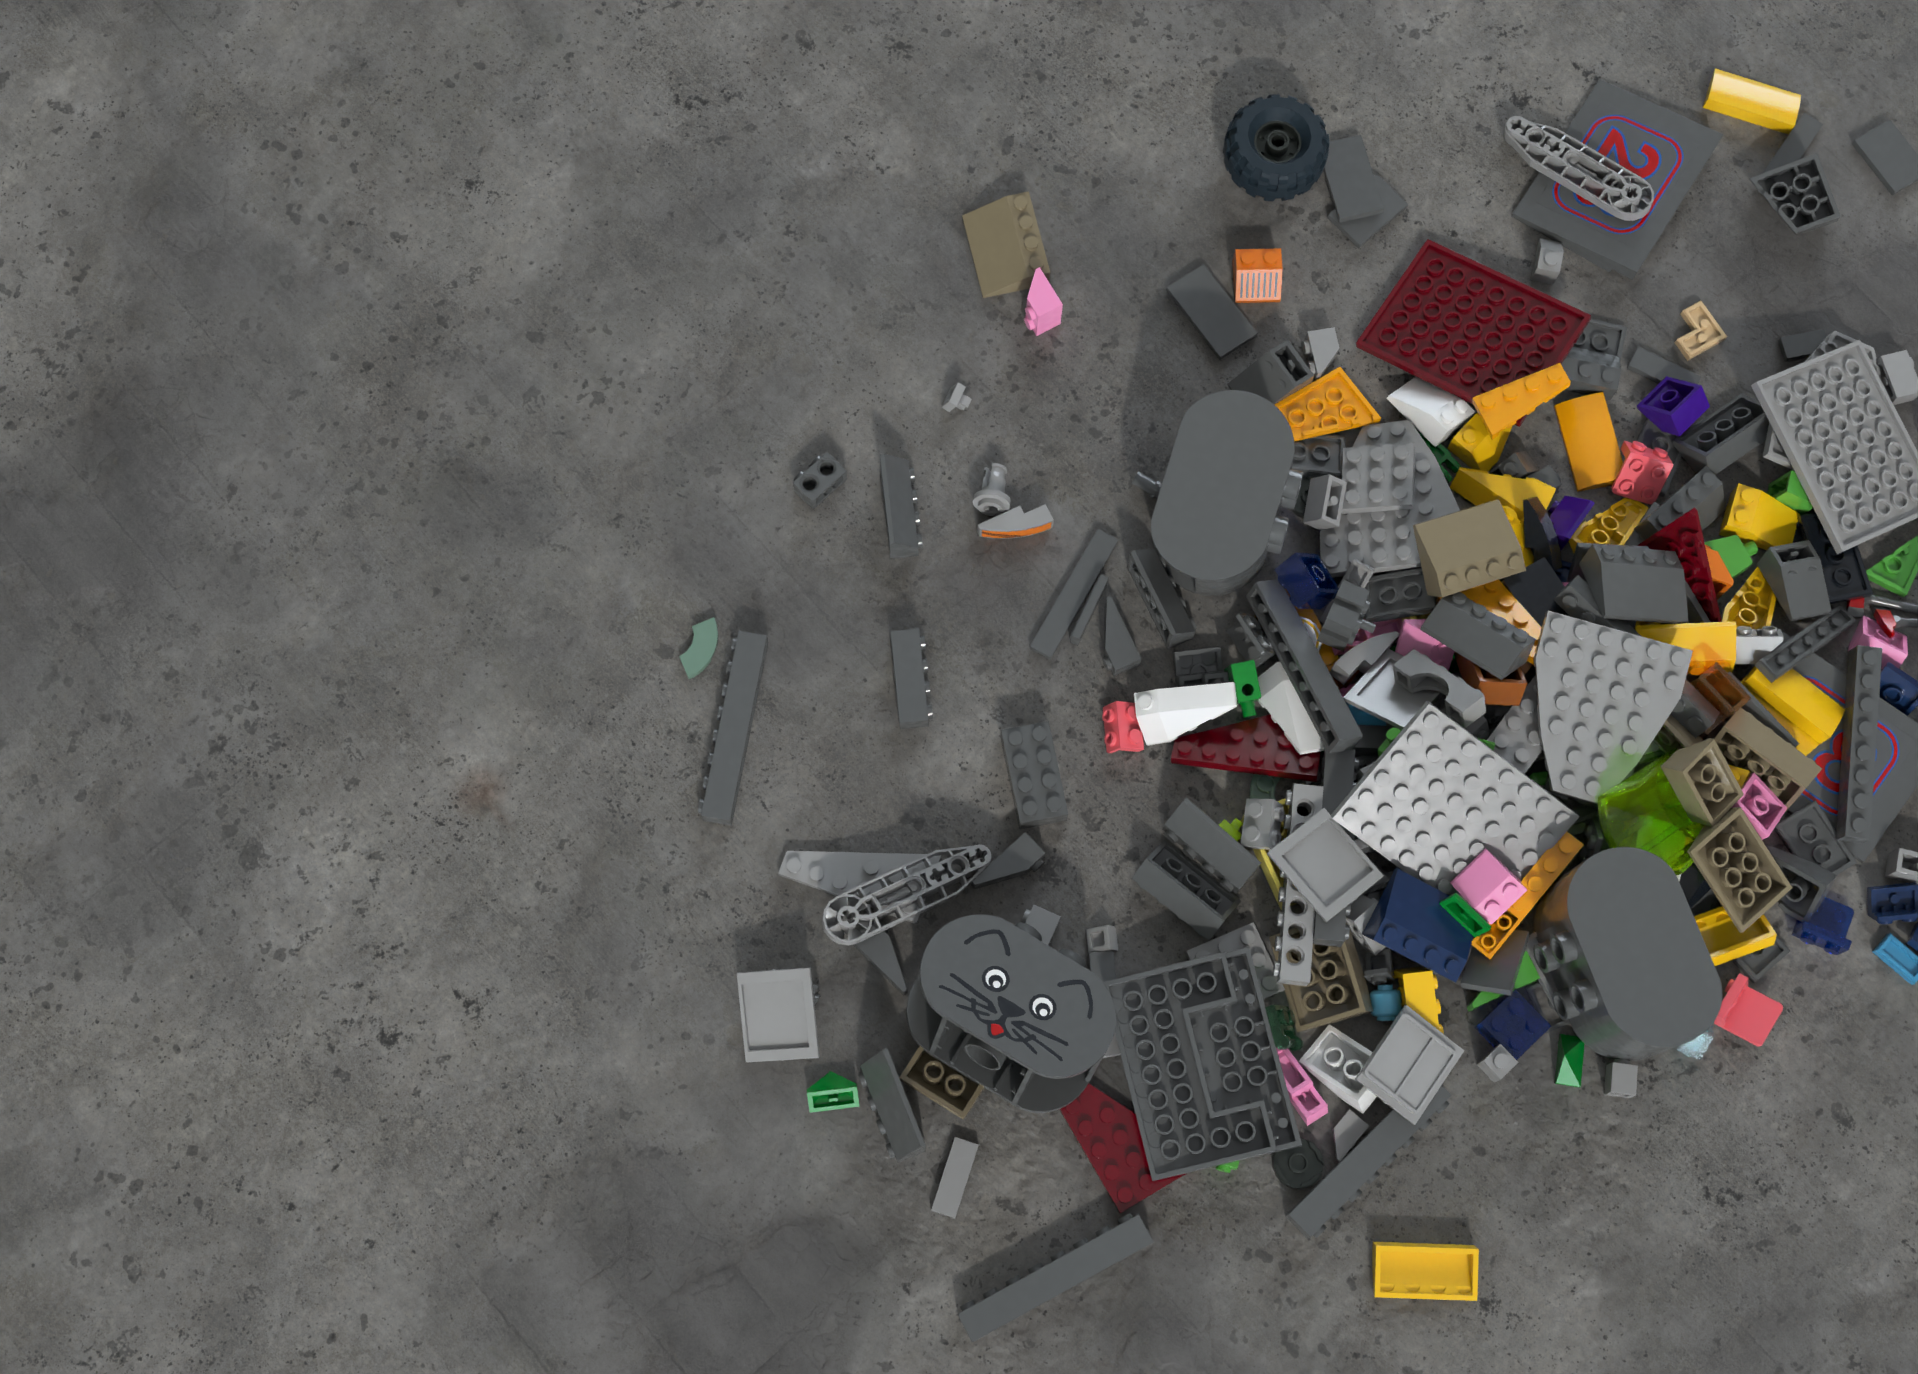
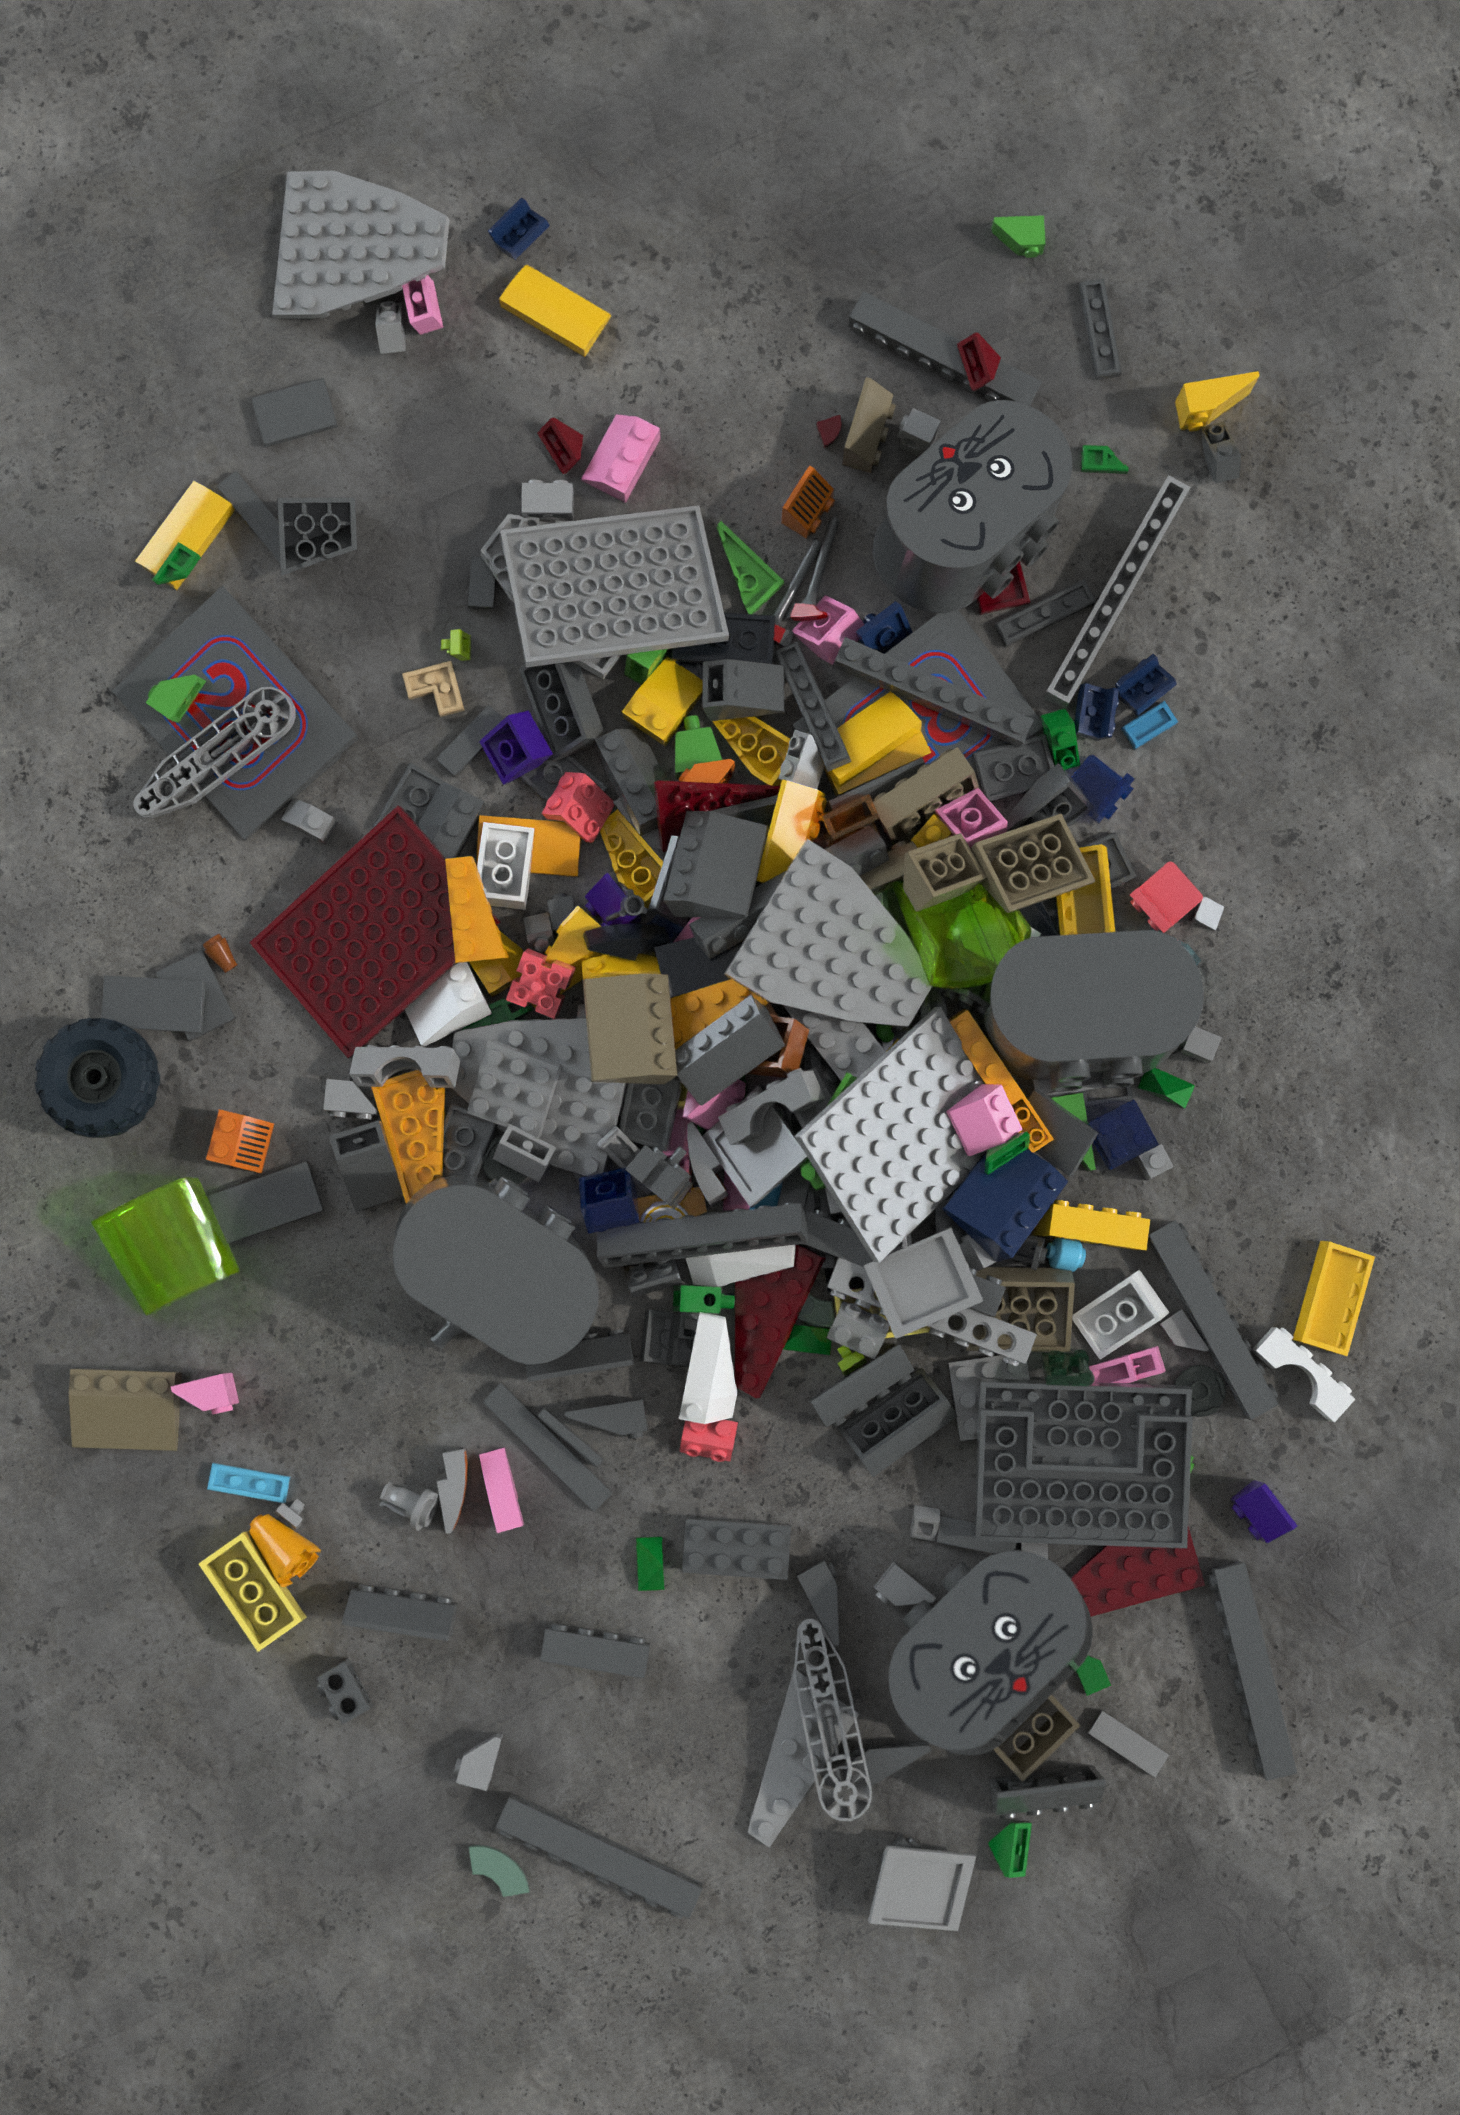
camera: 75 degrees left, 10 degrees up
light grey piece [1355,1005,1464,1125] -> none
none -> clear neon green windscreen [91,1177,240,1316]
none -> bright green slope [146,675,206,723]
none -> green tile [152,542,201,585]
none -> light yellow brick [199,1531,307,1652]
none -> dark orange cone [203,934,238,973]
none -> medium azure tile [207,1463,290,1503]
none -> light orange cone [249,1514,321,1588]
none -> light grey arch [349,1045,460,1088]
none -> lime tile [441,629,471,661]
none -> light grey slope [453,1733,503,1791]
none -> white slope [477,822,535,910]
none -> bright pink slope [479,1447,524,1533]
none -> coral brick [506,949,576,1019]
none -> dark grey plant [605,882,648,921]
none -> green slope [636,1536,665,1591]
none -> green slope [783,1325,832,1355]
none -> green slope [1041,708,1080,770]
none -> green tile [1076,1655,1111,1696]
none -> slope [1191,896,1224,931]
none -> dark purple slope [1230,1480,1298,1543]
none -> white arch [1252,1327,1355,1423]

